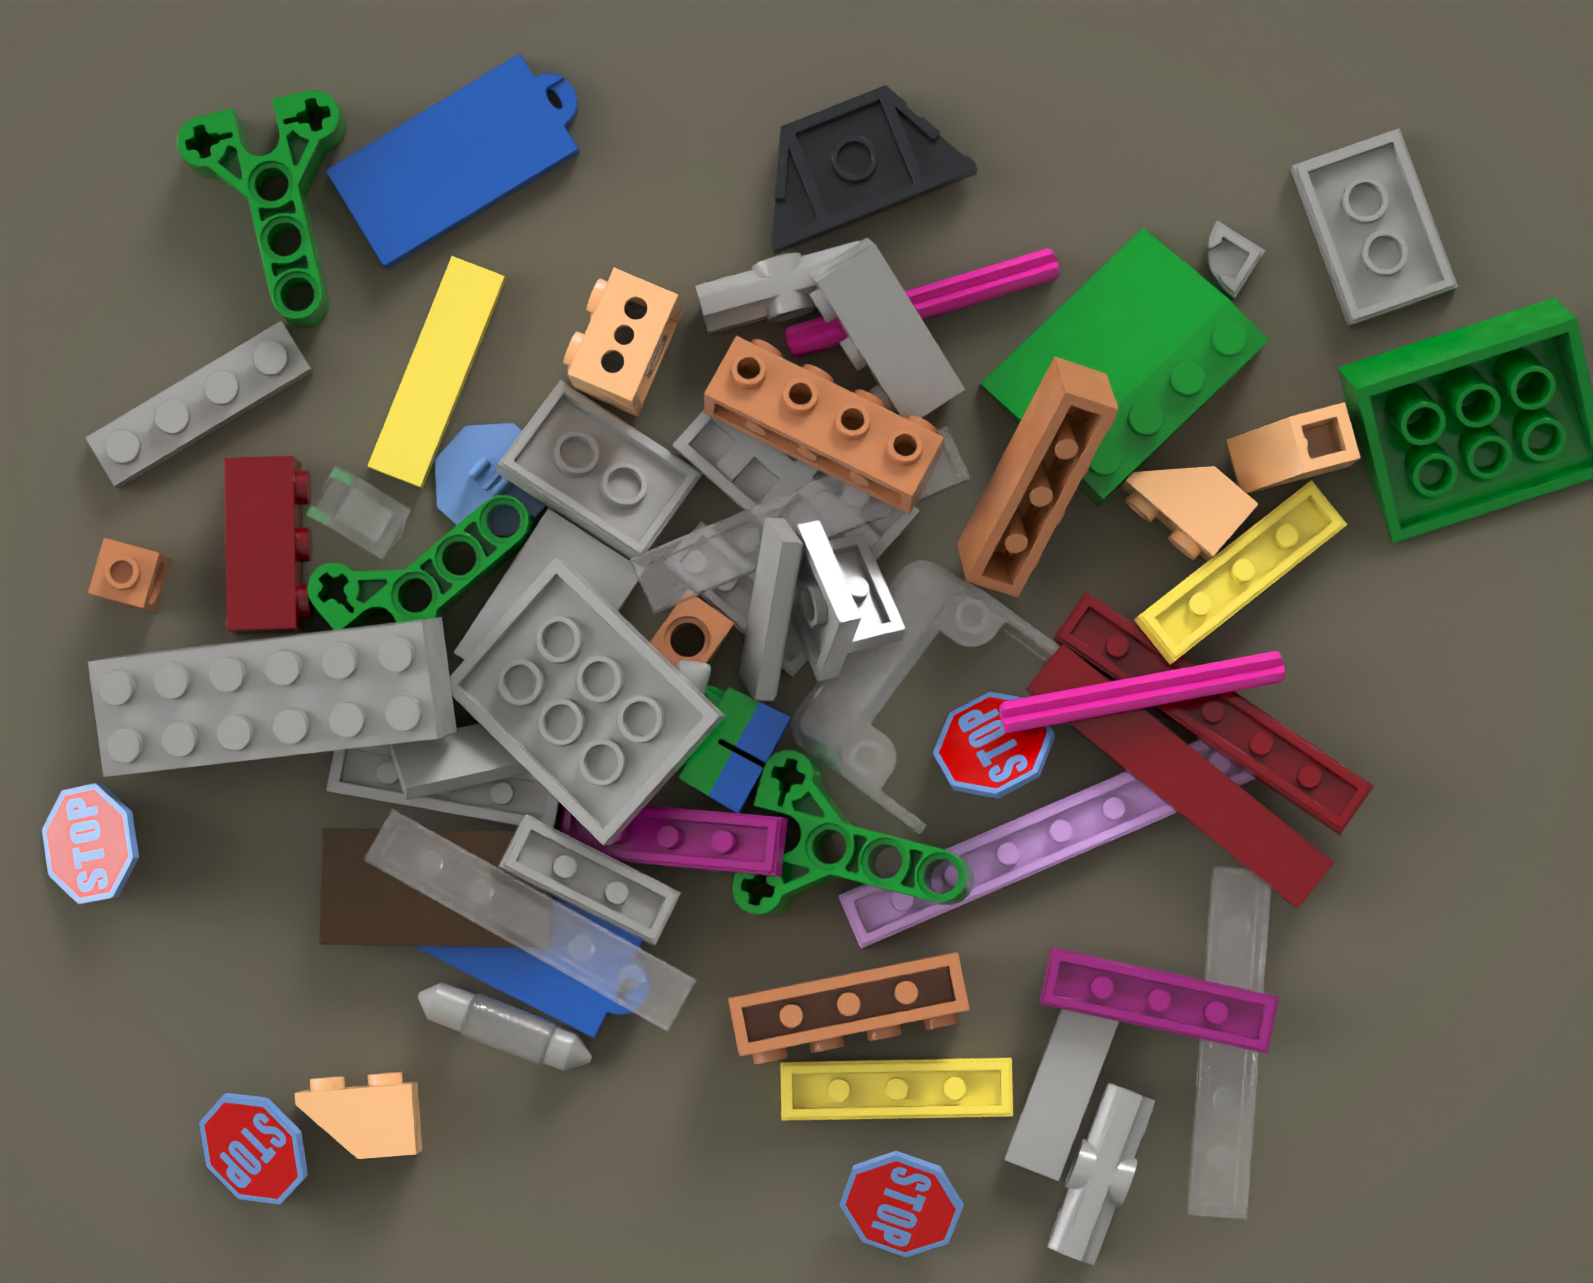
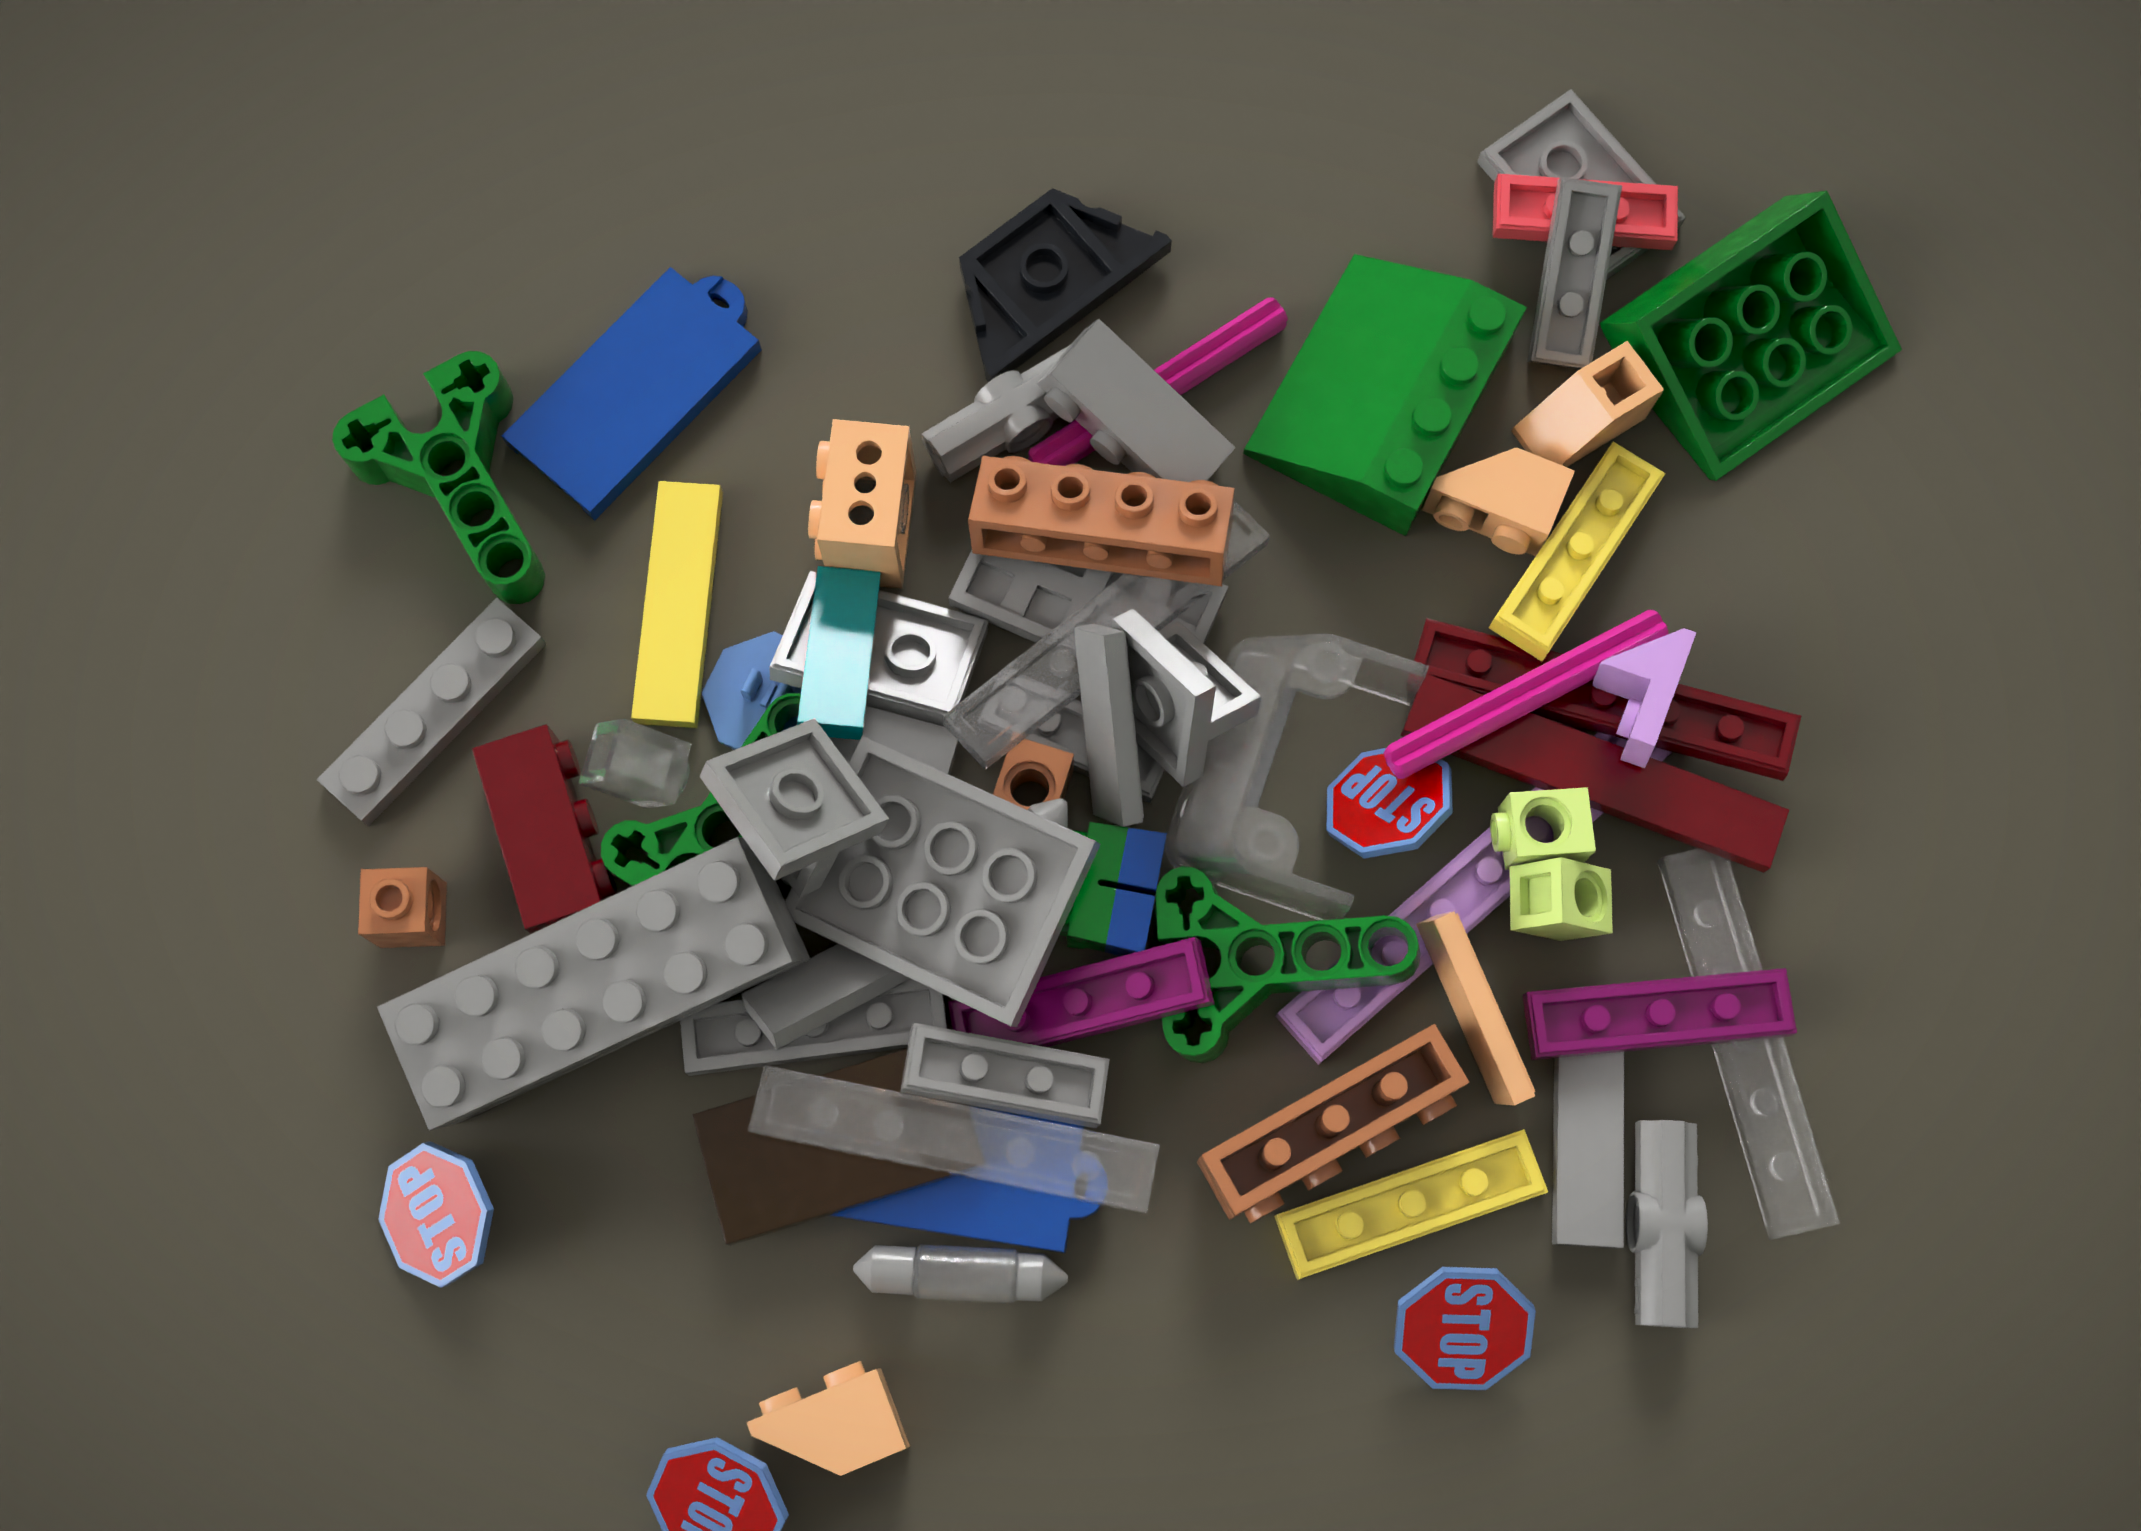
camera: 25 degrees left, 10 degrees down
nougat brick [957,356,1119,597] -> none
light grey tile [1206,220,1265,301] -> none
none -> light grey bracket [700,718,889,898]
none -> tile [797,566,881,740]
none -> light nougat tile [1416,911,1536,1106]
none -> yellowish green brick [1490,787,1596,870]
none -> coral tile [1492,174,1678,250]
none -> yellowish green brick [1509,857,1613,941]
none -> light grey tile [1527,177,1622,370]
none -> lavender slope [1592,628,1697,768]

